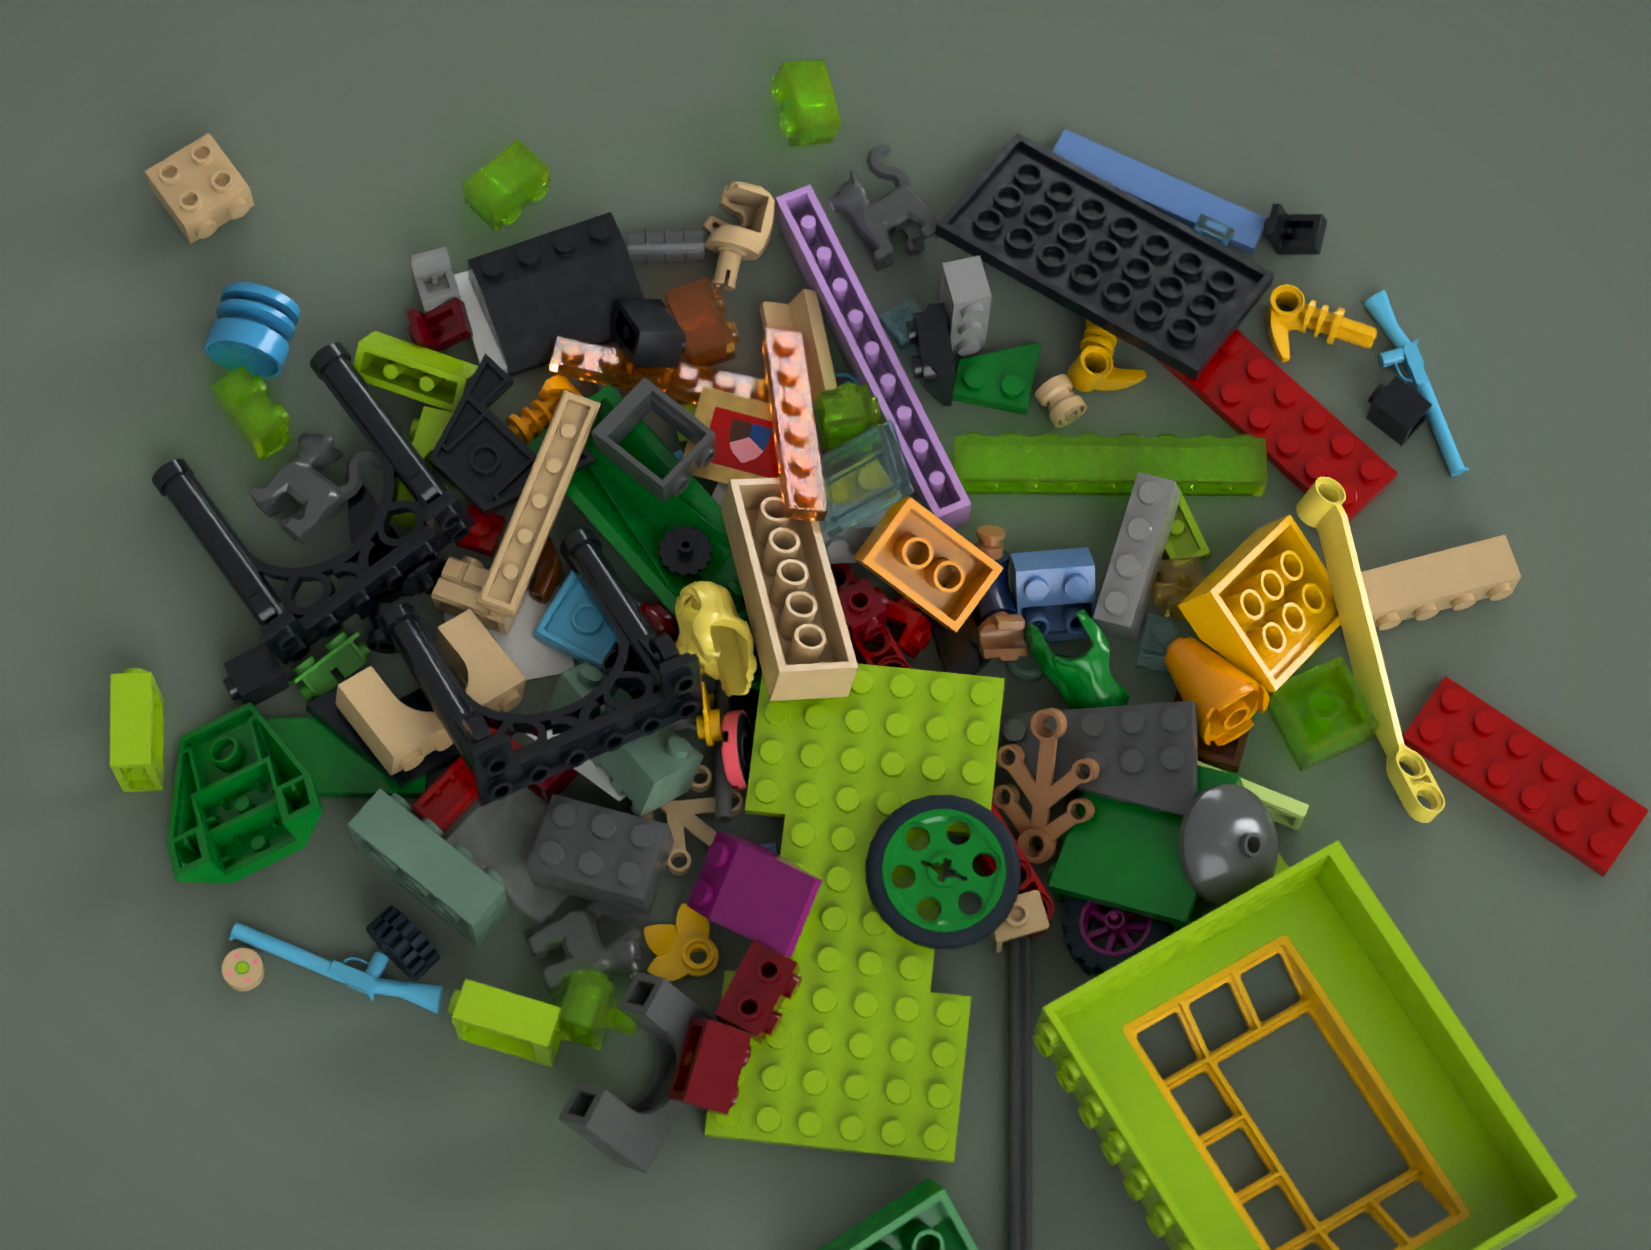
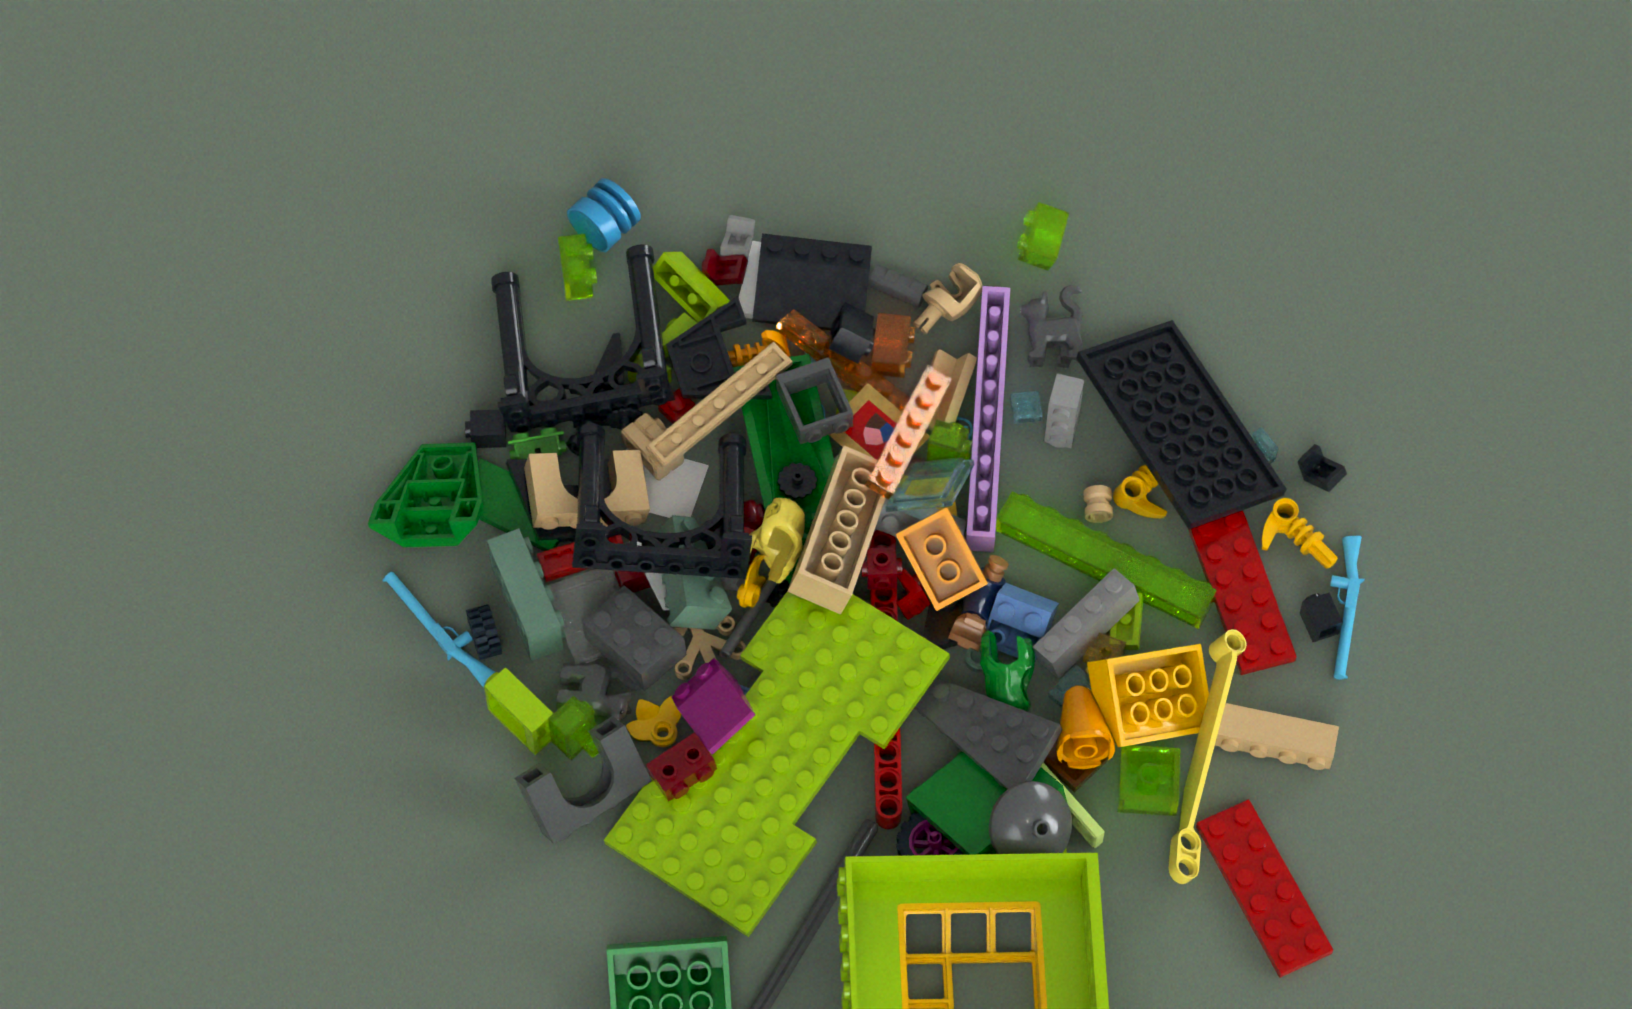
camera: 30 degrees right, 5 degrees down
lime window [110,668,164,792] -> none
tan brick [144,133,255,244] -> none
tan tile [221,948,265,991] -> none
dark grey animal [248,433,383,544] -> none
clear neon green brick [462,139,551,232] -> none
reddish brown arm [529,536,563,604] -> none
medium azure plate [533,570,641,673] -> none
dark red brick [667,1017,752,1115] -> none
tile [721,710,754,791] -> none
wedge [865,795,1021,949] -> none
black slope [906,303,956,406] -> none
green wing [953,343,1042,415] -> none
tan bracket [990,890,1049,953] -> none
medium nougat plant [993,707,1099,864] -> none
medium blue tile [1052,129,1266,255] -> none

